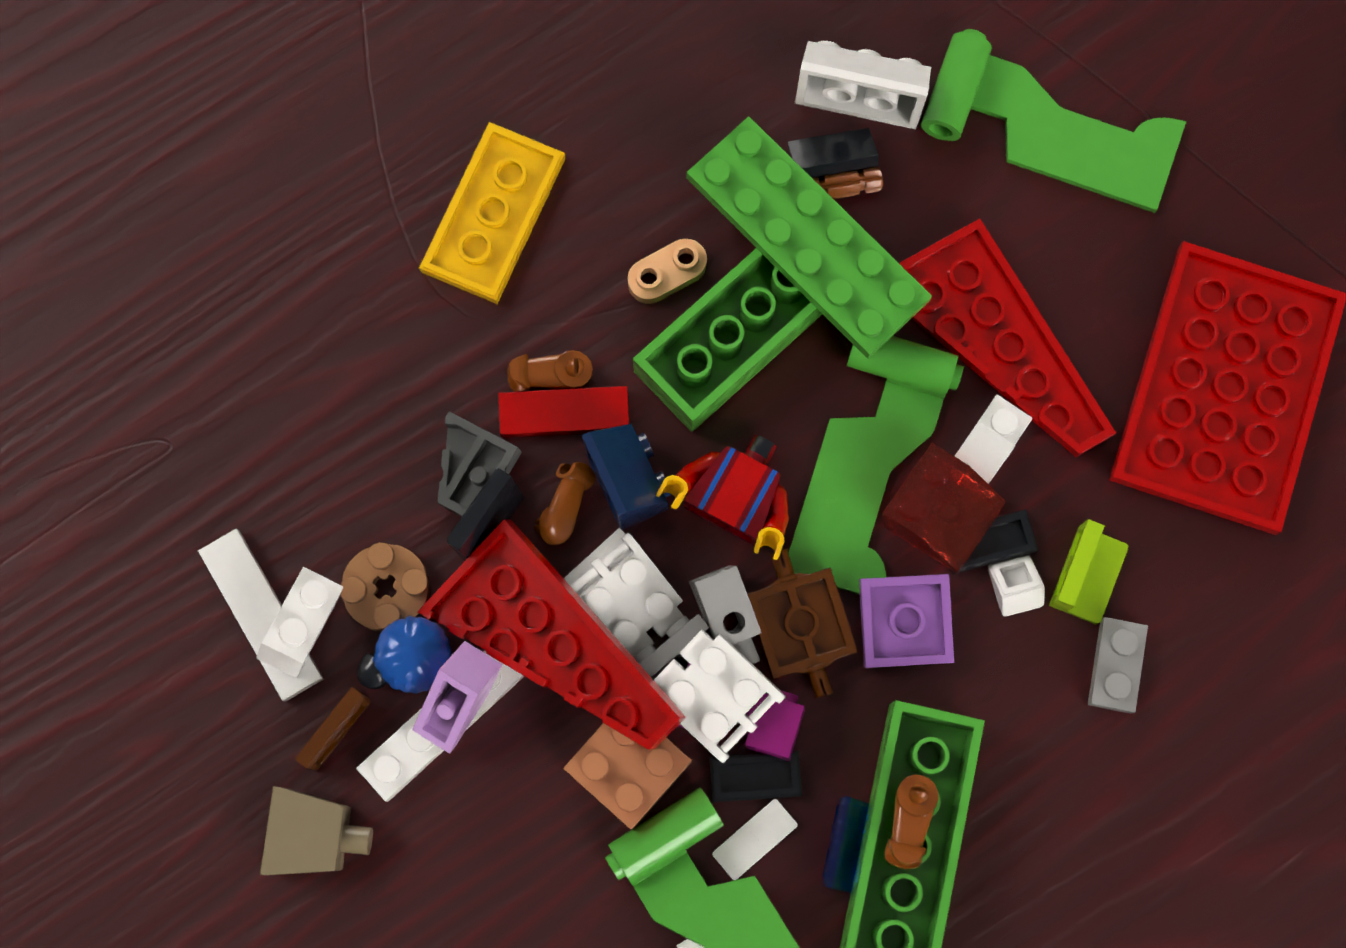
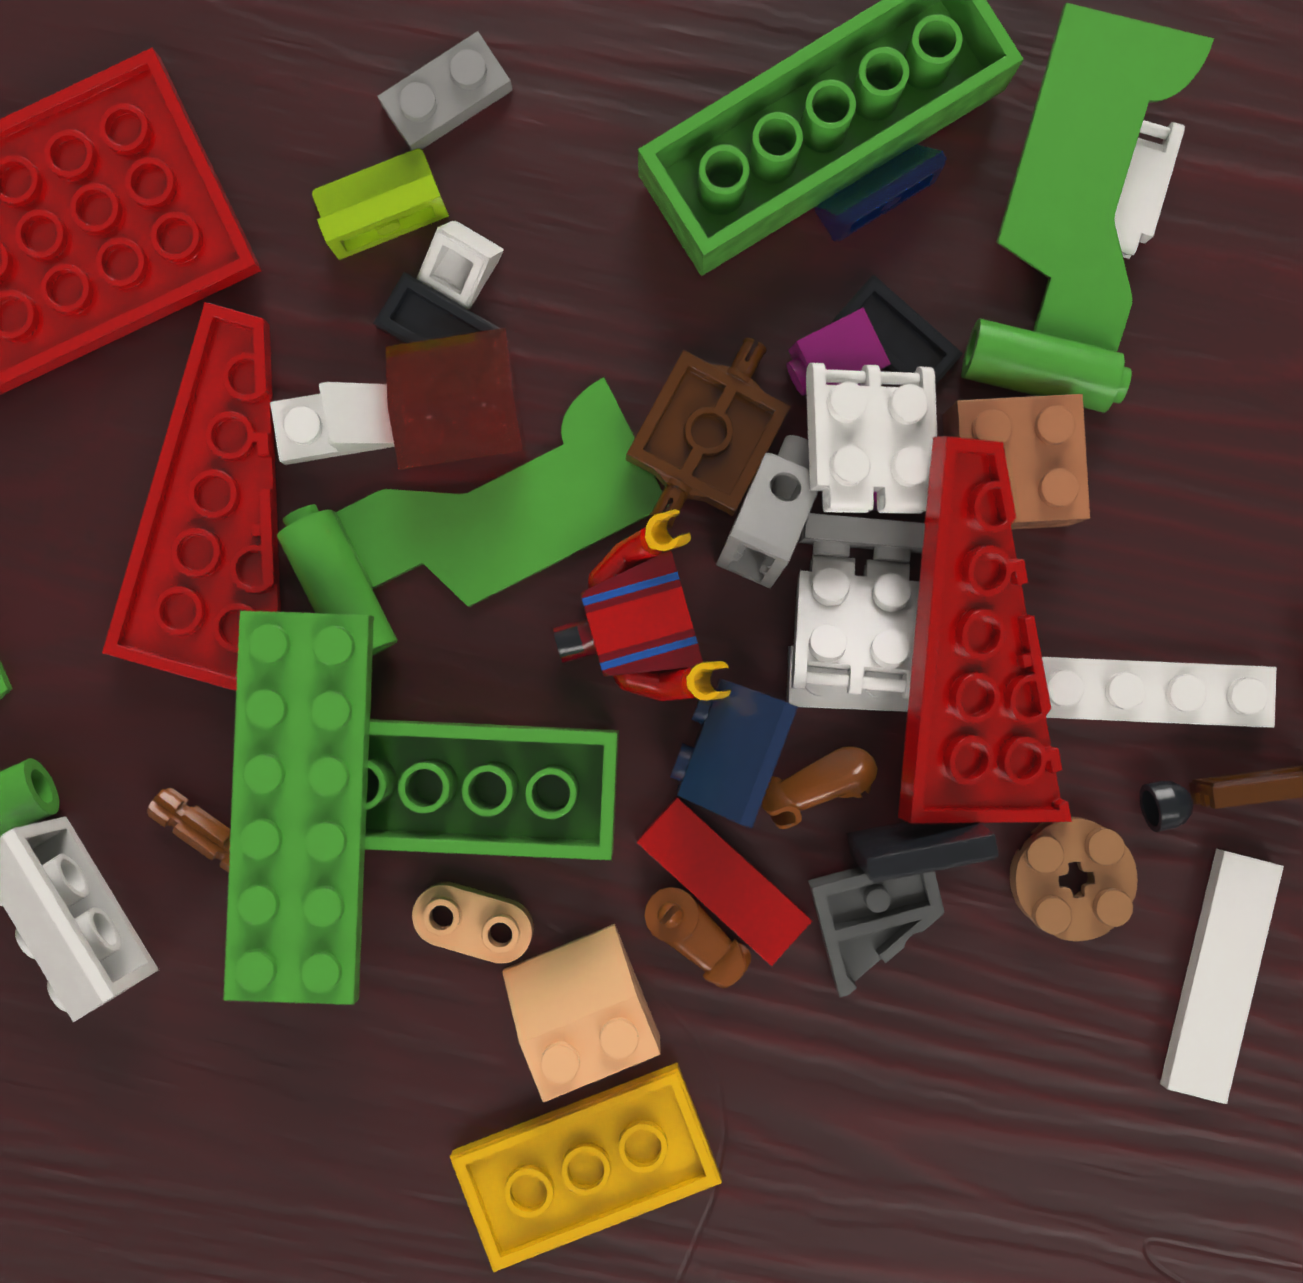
camera: 135 degrees left, 10 degrees up
white brick [256,567,343,678] -> none
blue hair [372,616,452,694] -> none
lavender slope [412,641,503,754] -> none
white sticker [712,799,798,880] -> none
black tile [788,128,879,178] -> none
medium lavender plate [859,574,954,668] -> none
dark orange piece [884,775,938,869] -> none
none -> light nougat slope [502,924,661,1102]

